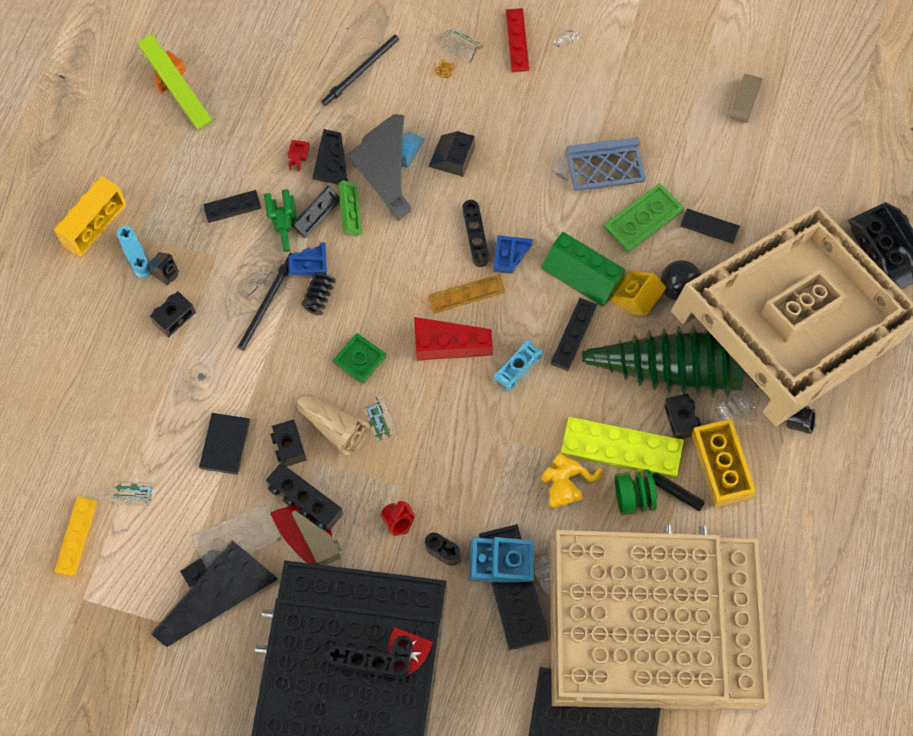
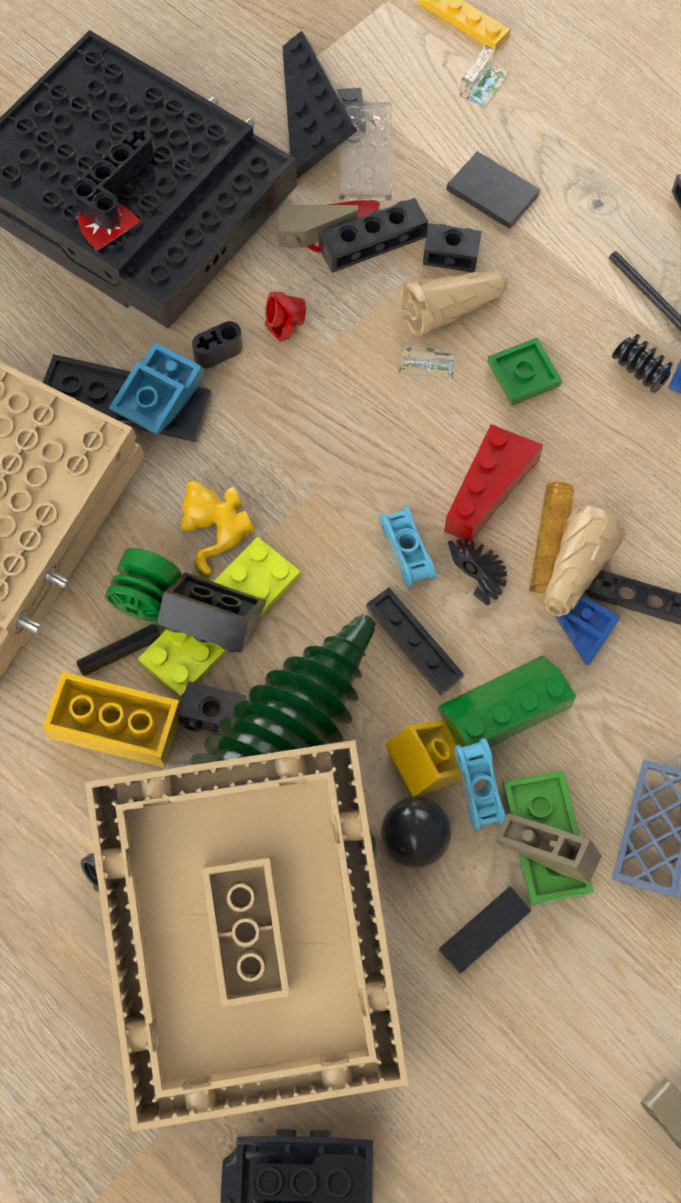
camera: 115 degrees right, 0 degrees up
none -> black slope [157,572,266,653]
none -> black hair [448,539,507,606]
none -> medium azure piece [454,738,505,831]
none -> dark tan slope [495,813,602,884]
none -> tan cone [543,505,625,616]

